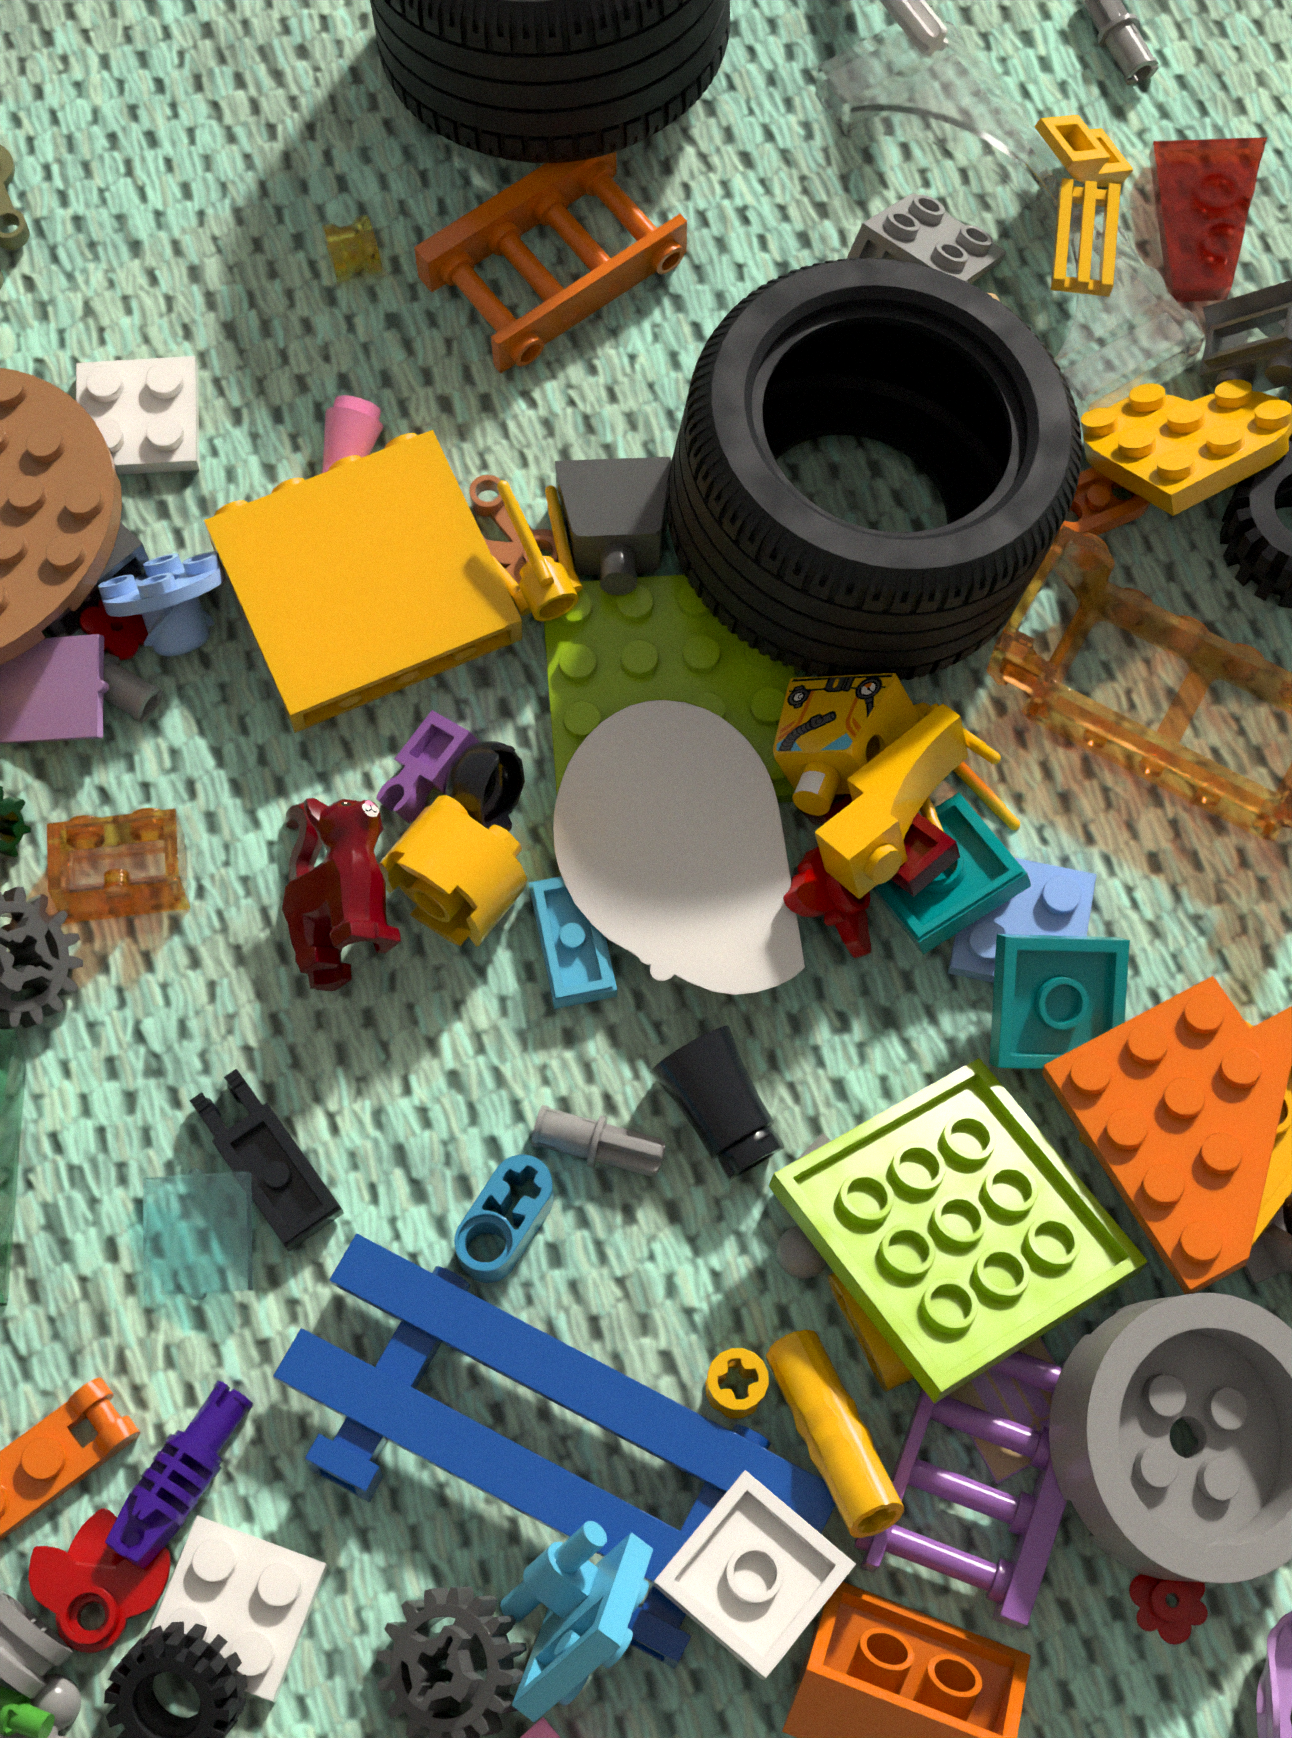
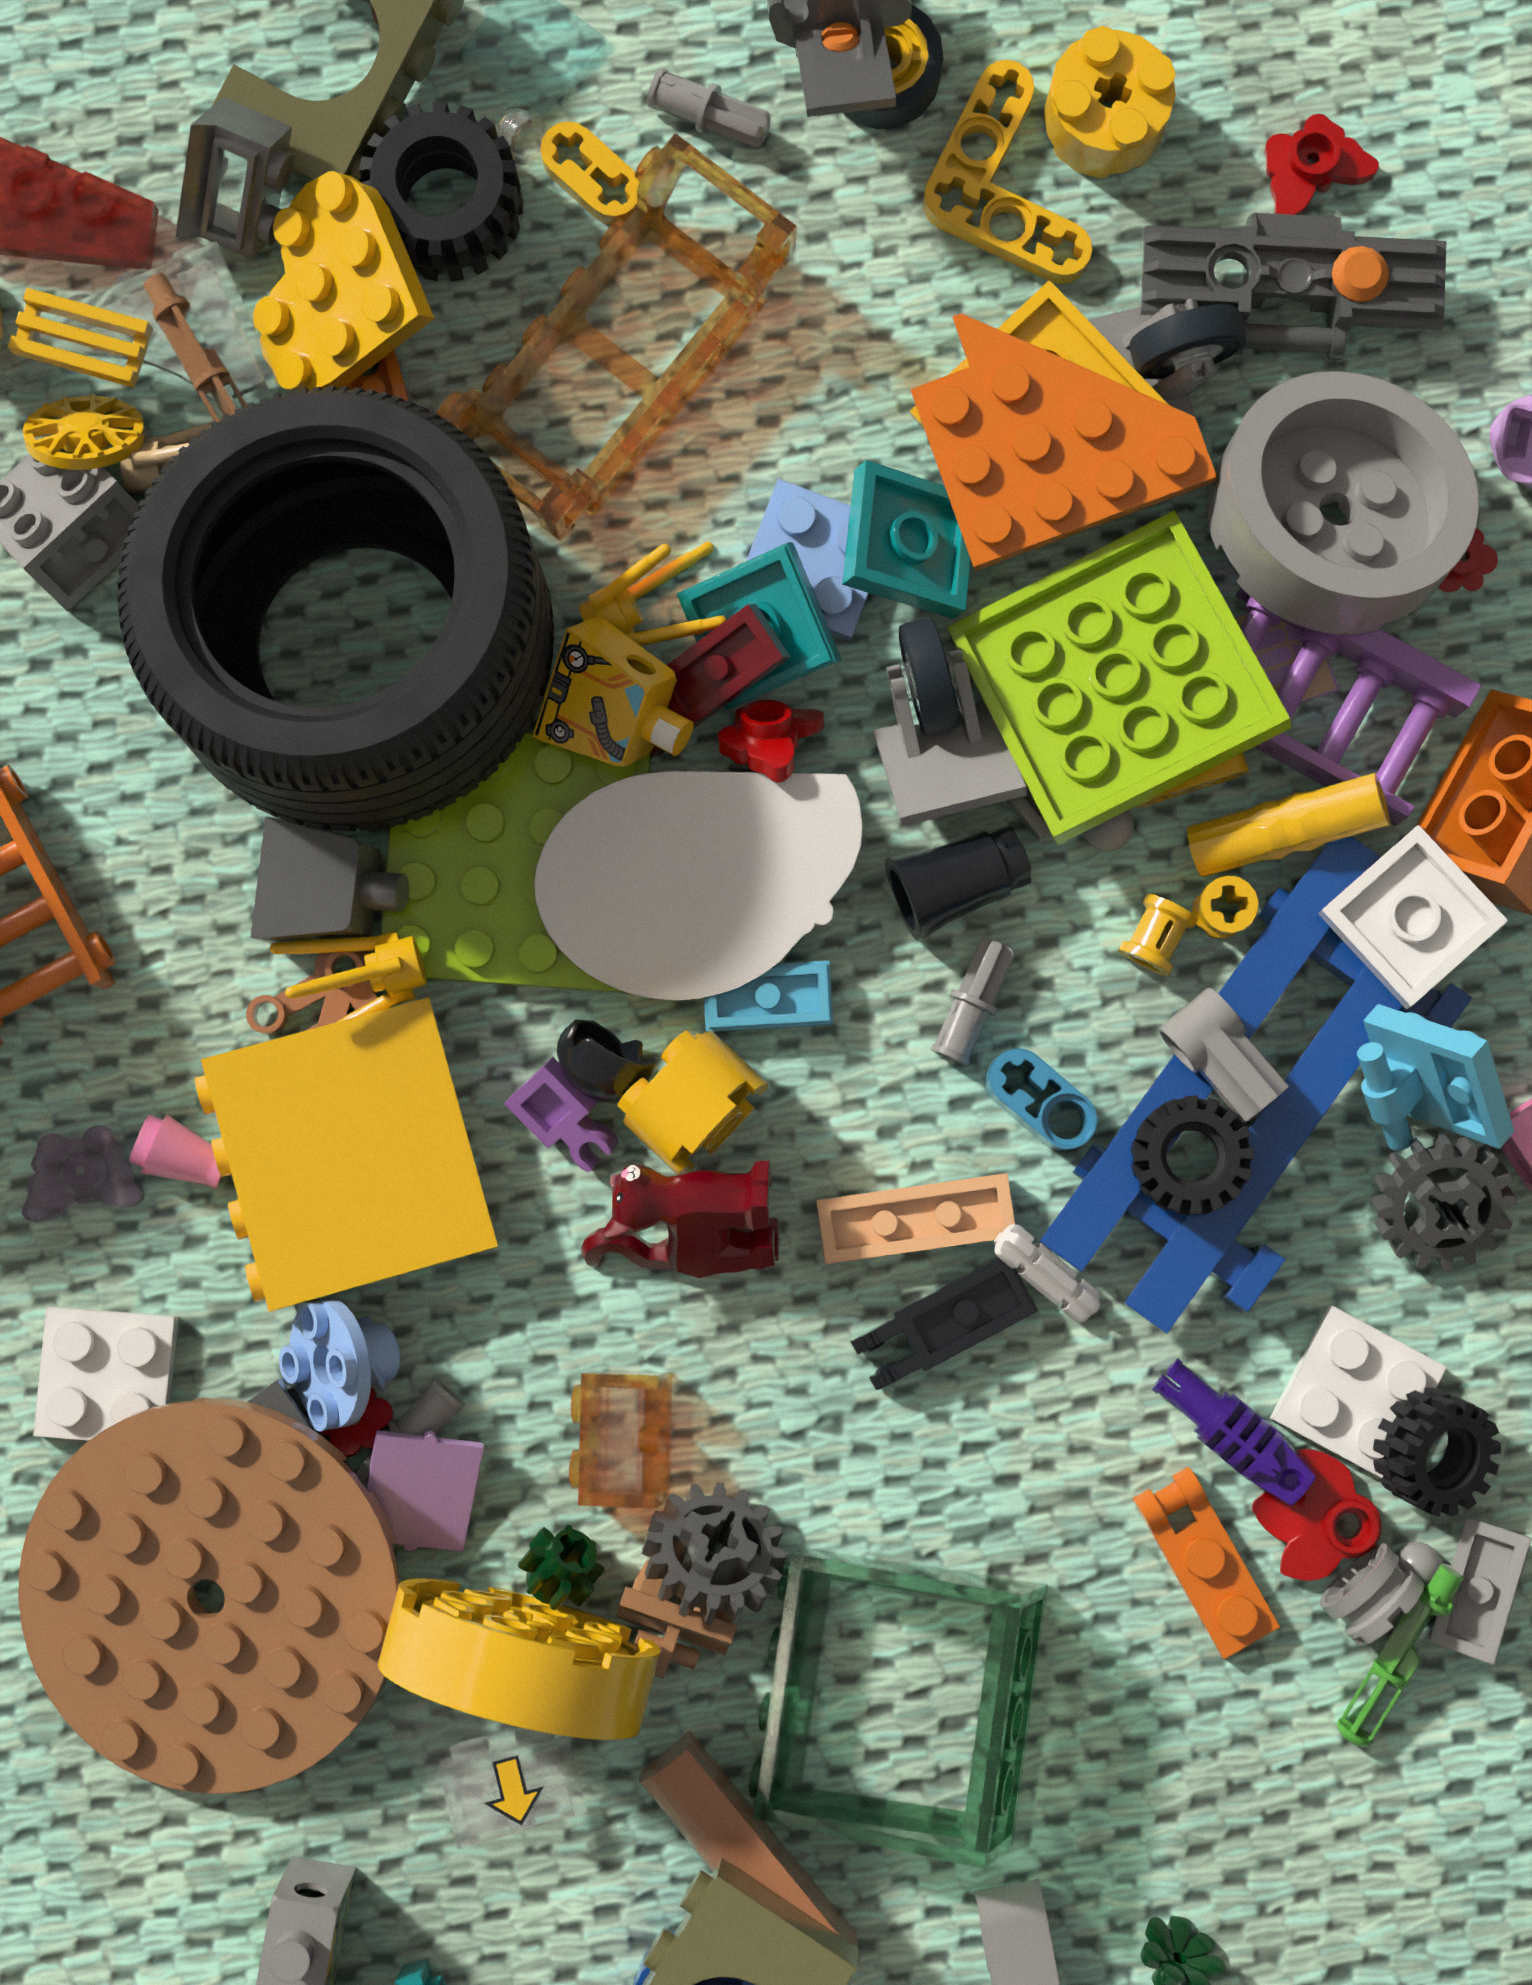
camera: 80 degrees left, 15 degrees up
clear light blue piece [143,1168,253,1300] -> none
yellow slope [815,703,968,899] -> none
none -> animal [22,1125,145,1222]
none -> yellow wheel [23,394,145,470]
none -> medium nougat piece [143,273,247,422]
none -> light nougat plate [816,1173,1015,1264]
none -> light grey plate [873,618,1027,826]
none -> white axle [994,1224,1101,1323]
none -> yellow bush [1118,894,1198,976]
none -> black tyre [1131,1095,1254,1216]
none -> light grey piece [1158,987,1289,1124]

